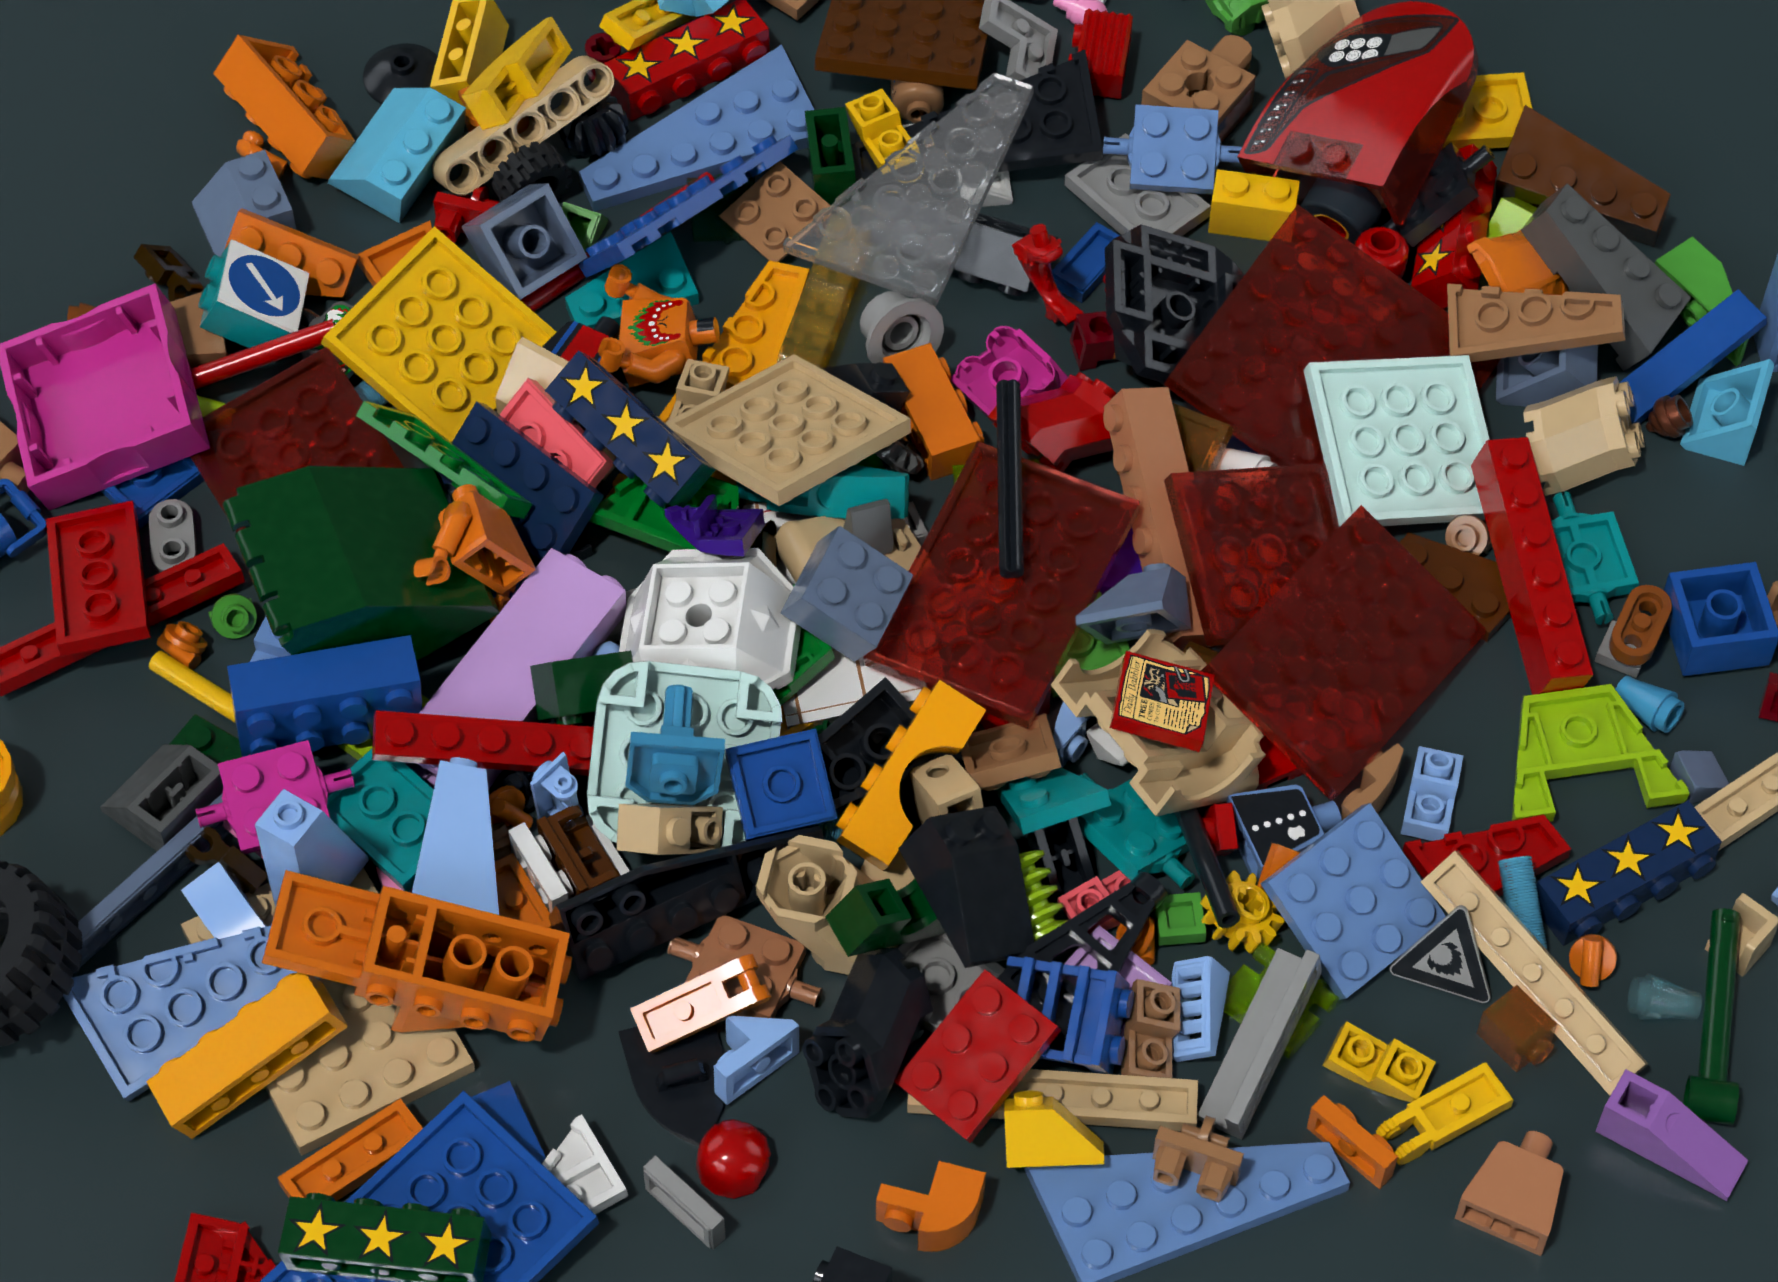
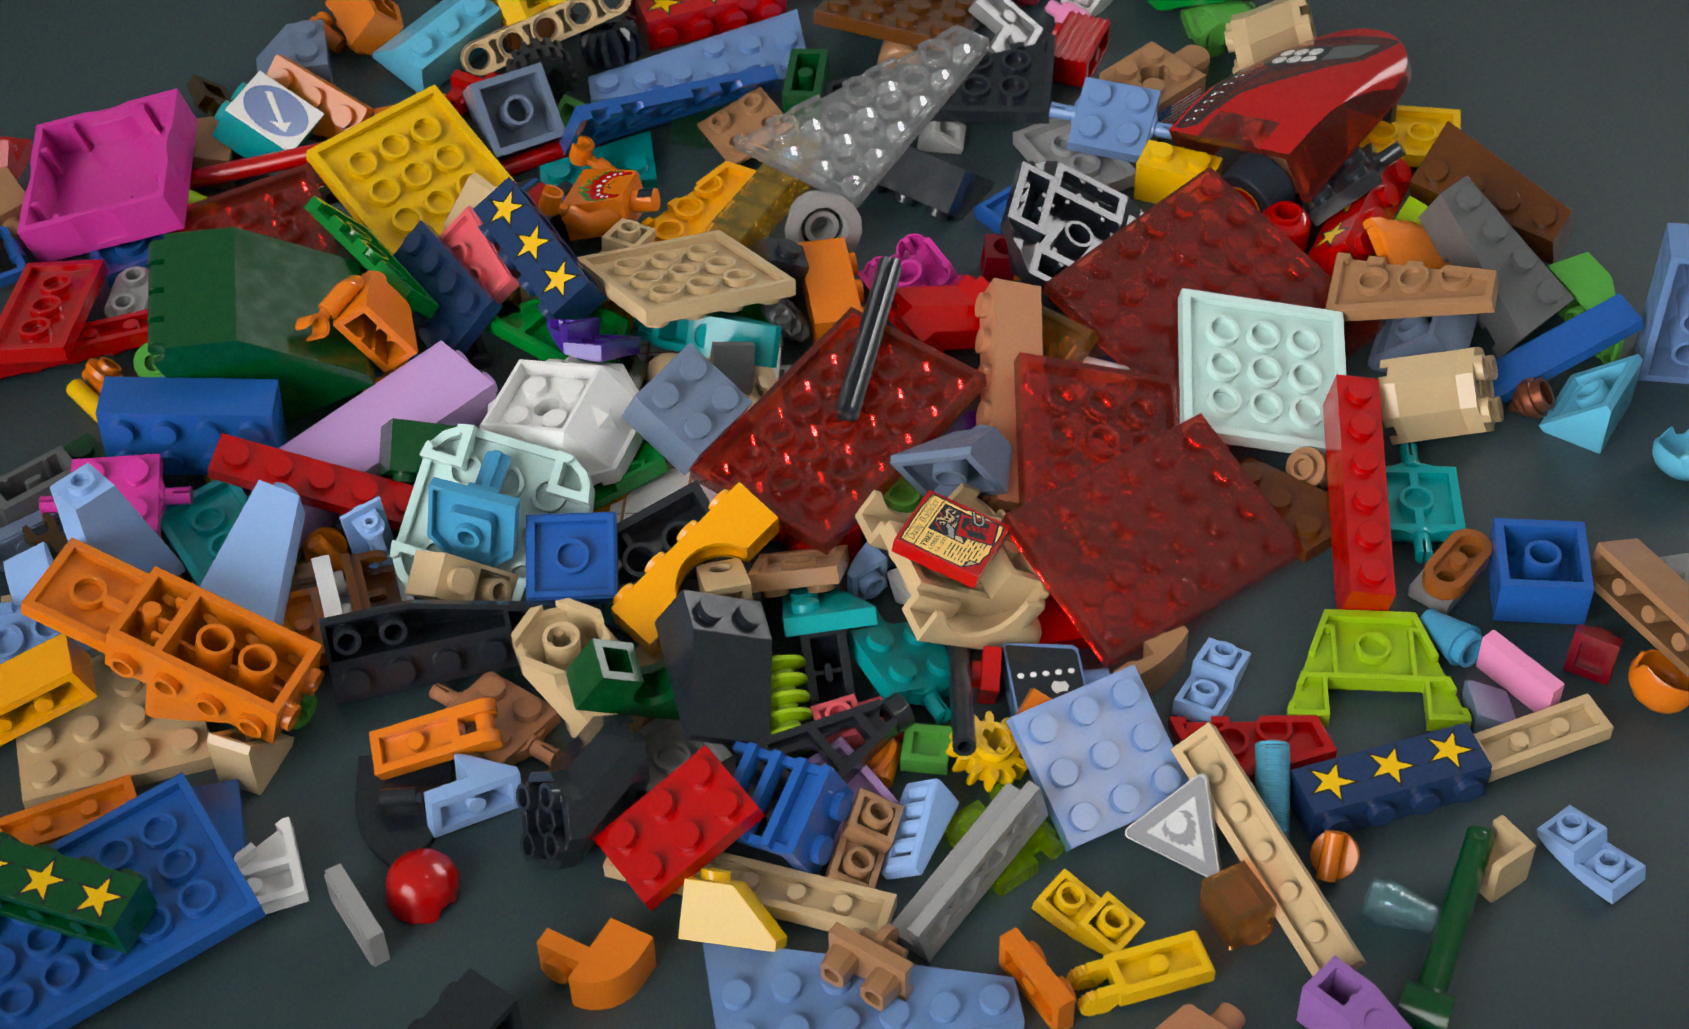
camera: 15 degrees right, 10 degrees down
yellow slope [845,88,921,176] -> none
red animal [1012,224,1084,326] -> none
none -> tan slope [207,728,294,796]
none -> bright pink tile [1476,629,1565,712]

